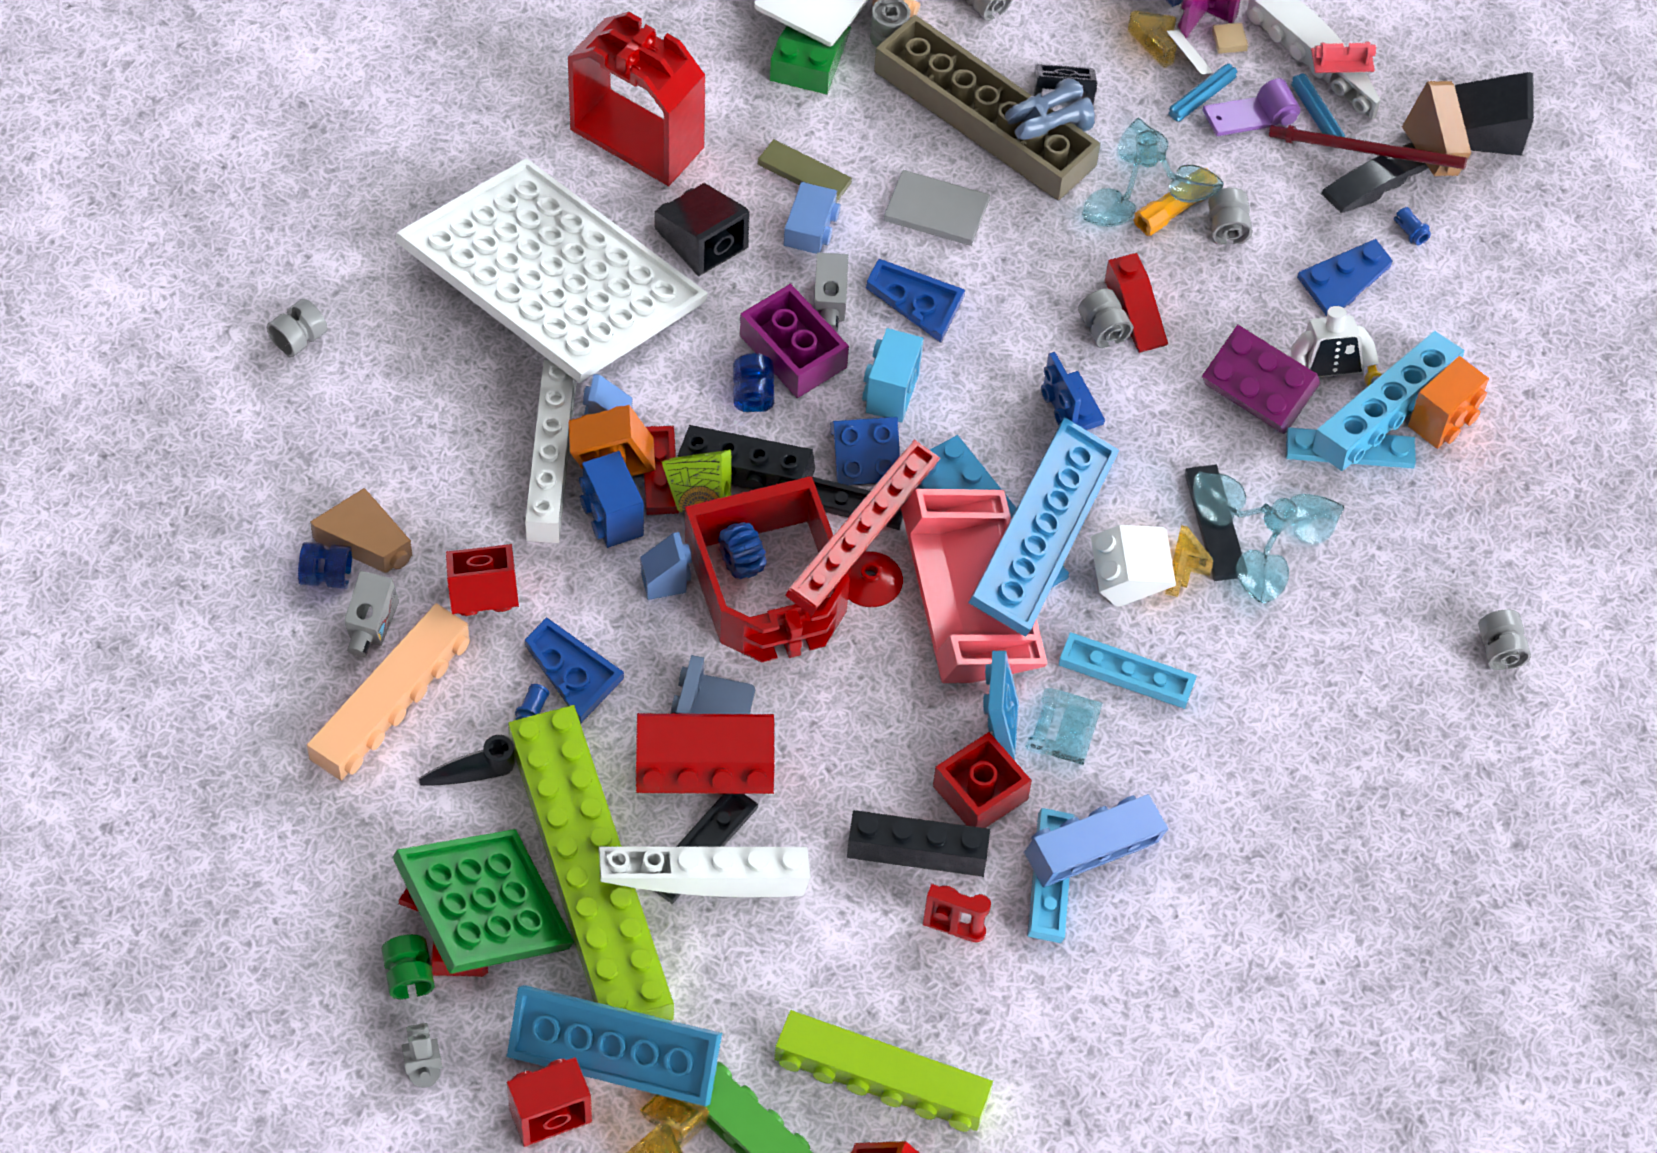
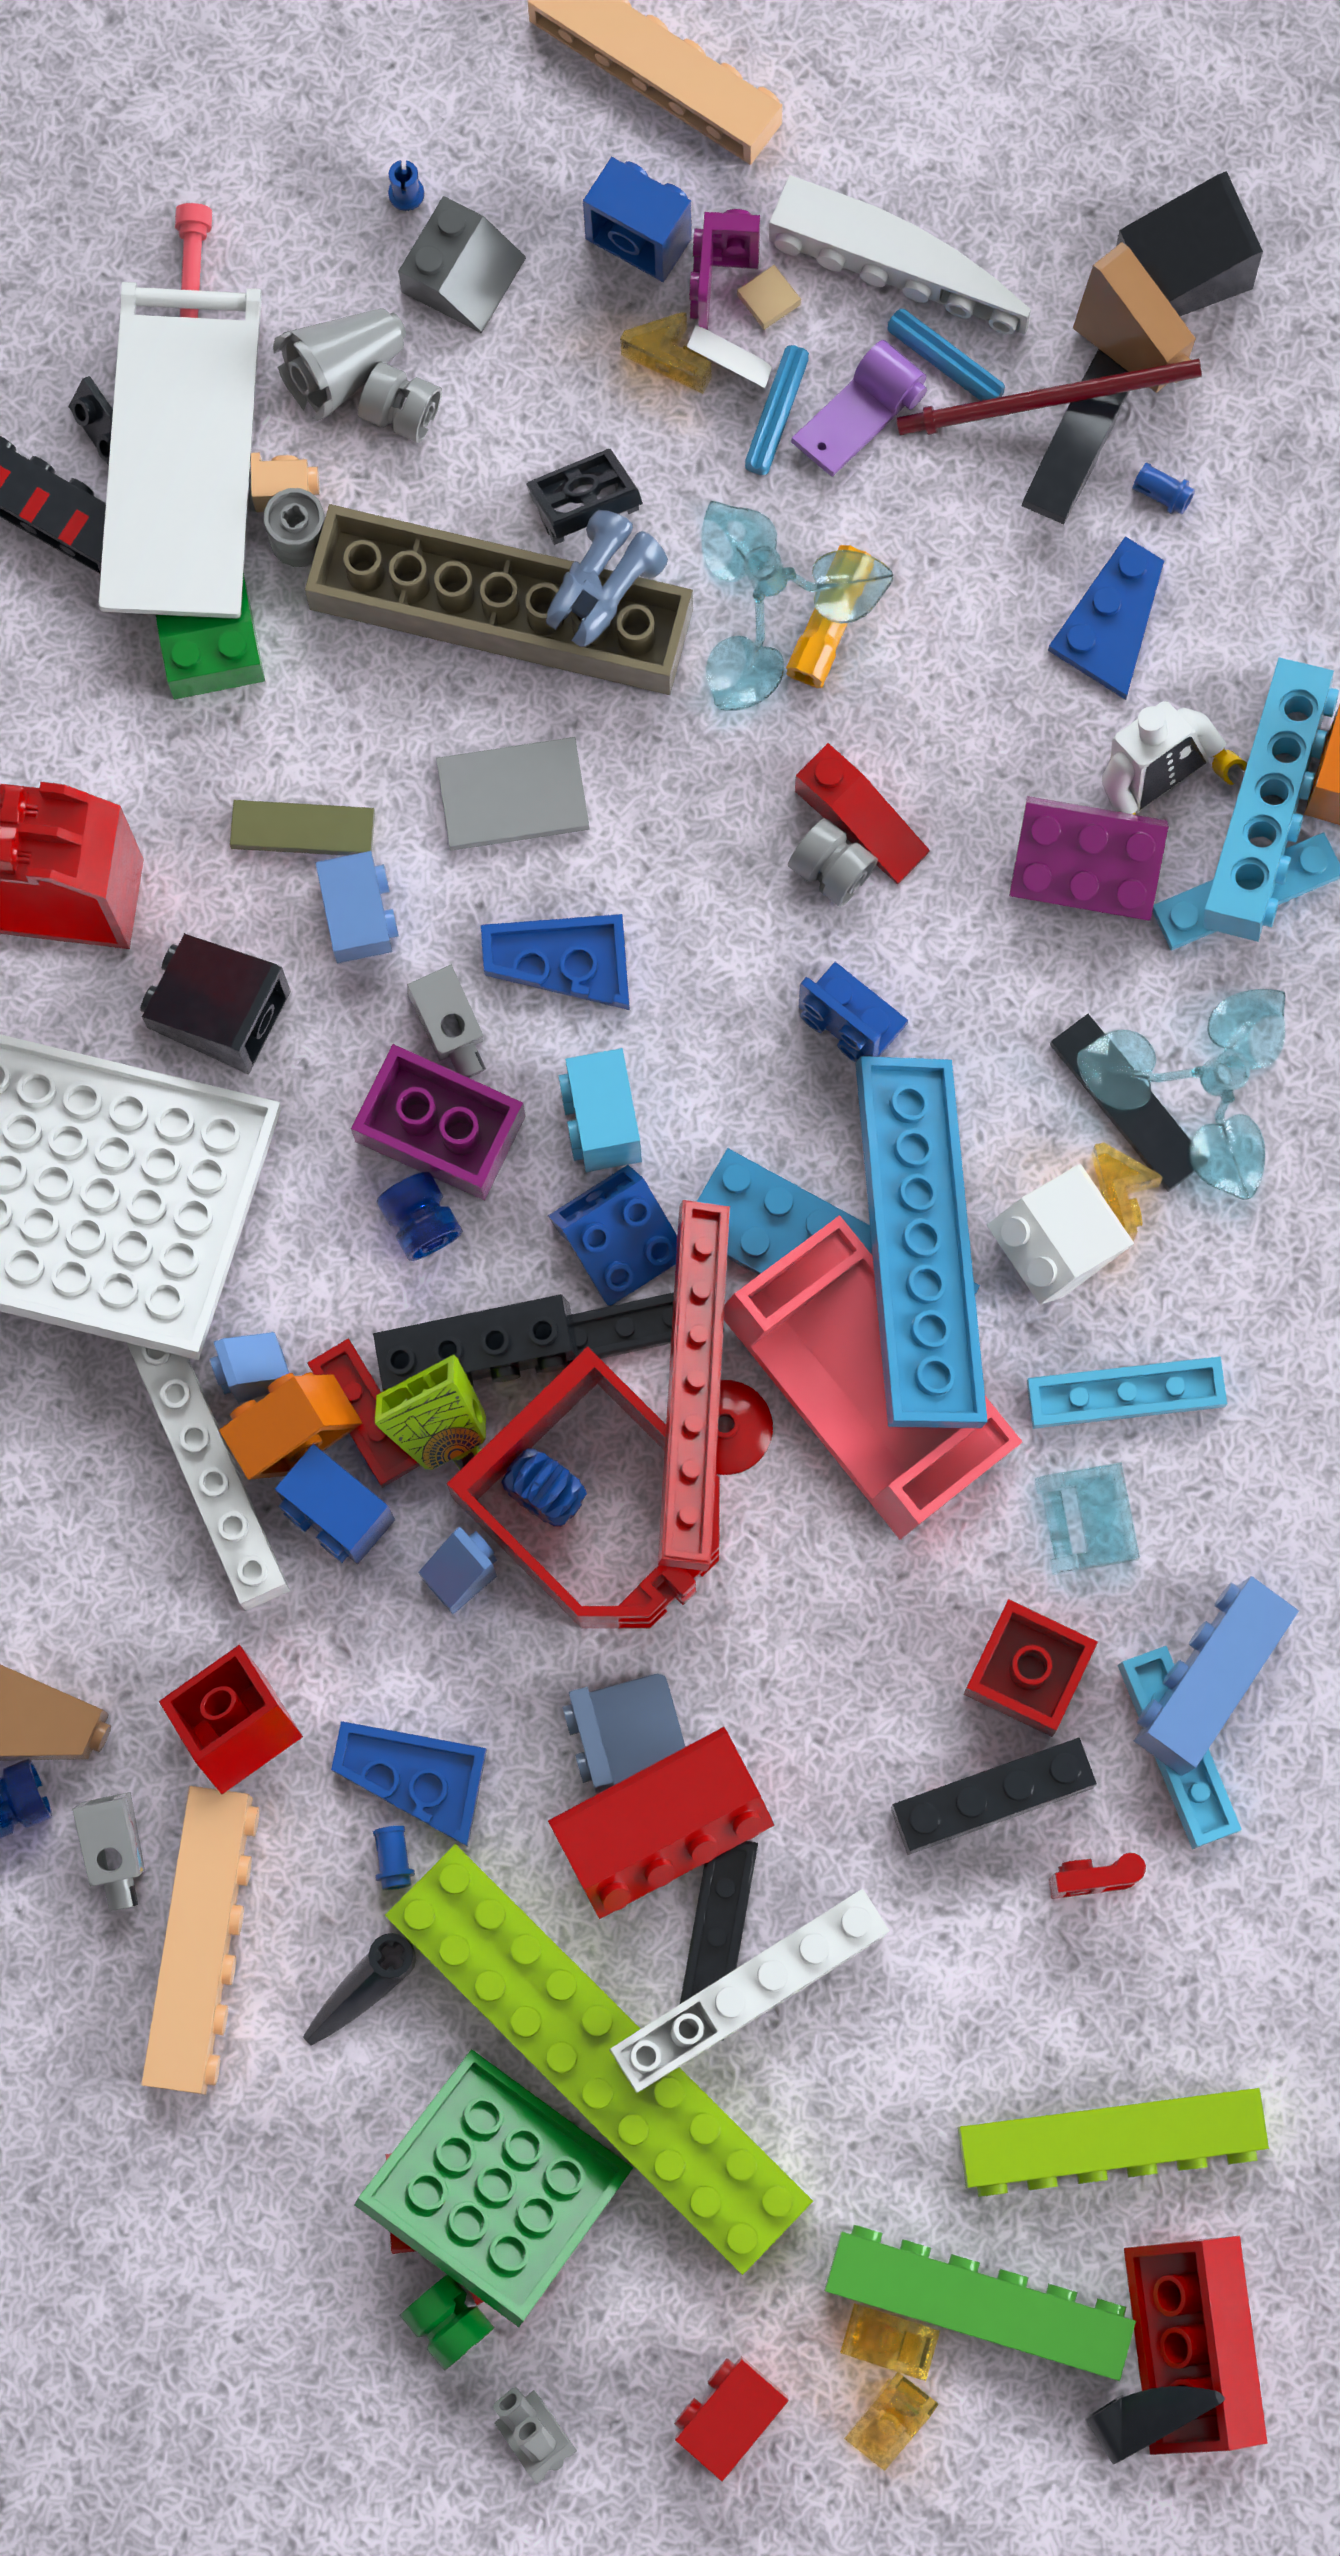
camera: 20 degrees left, 20 degrees up
dark azure plate [507,985,722,1106] -> none
dark azure plate [983,651,1019,760] -> none
light grey wheel [1208,188,1253,244] -> none
coral hinge [1311,41,1376,73] -> none

